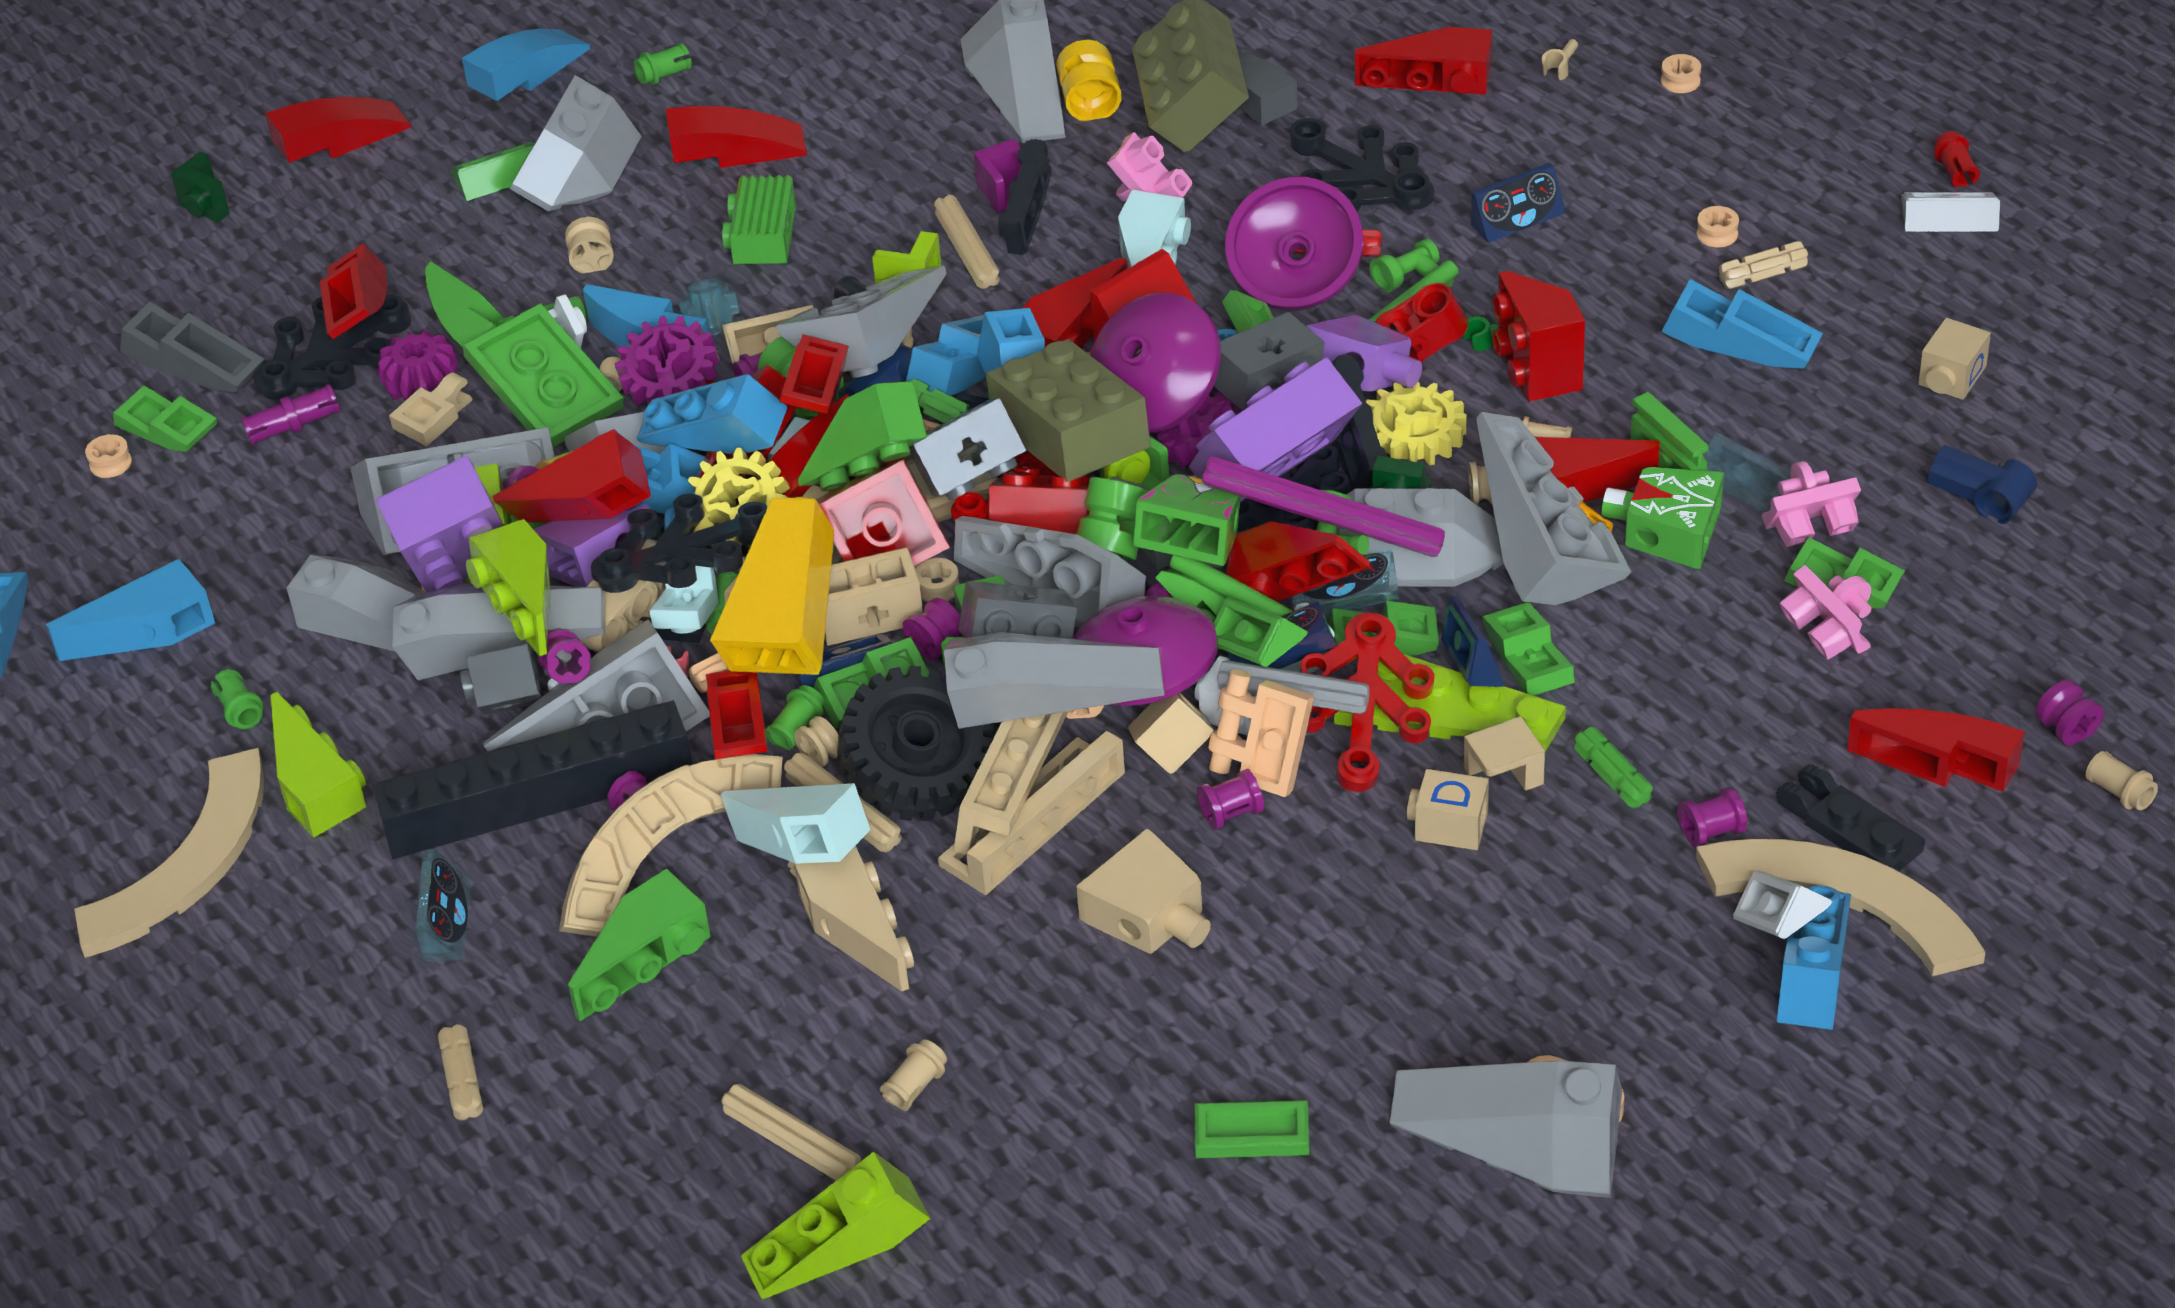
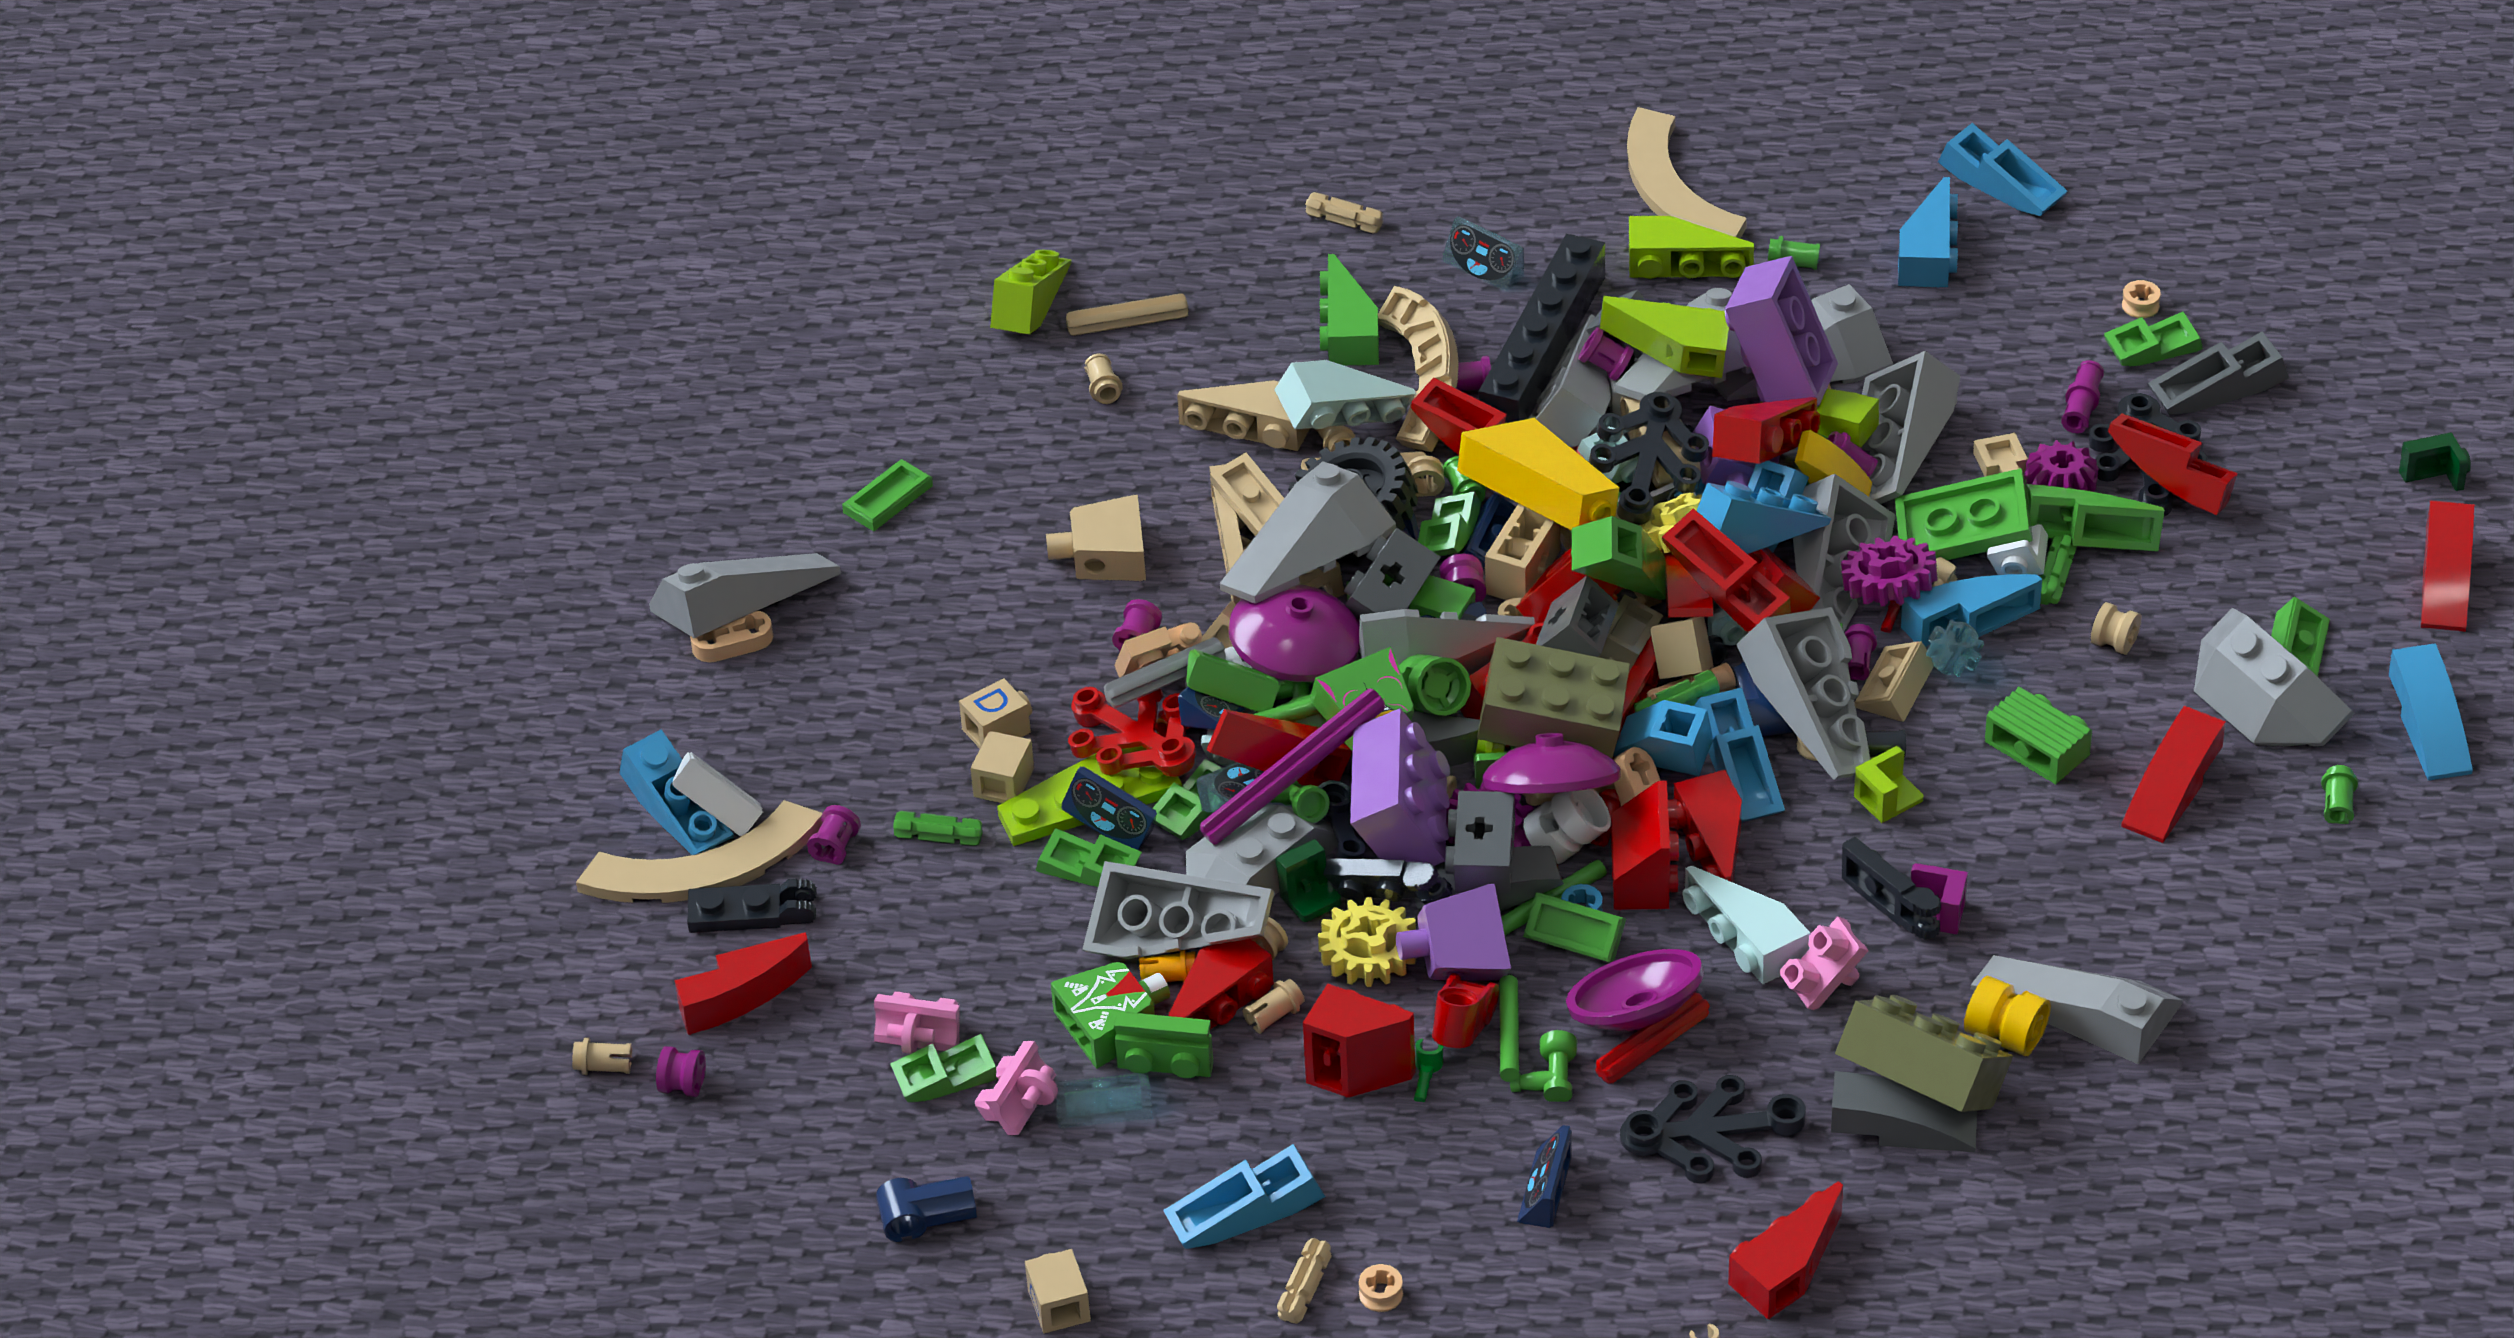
camera: 130 degrees right, 0 degrees up
tan axle [934,195,1000,289] -> none

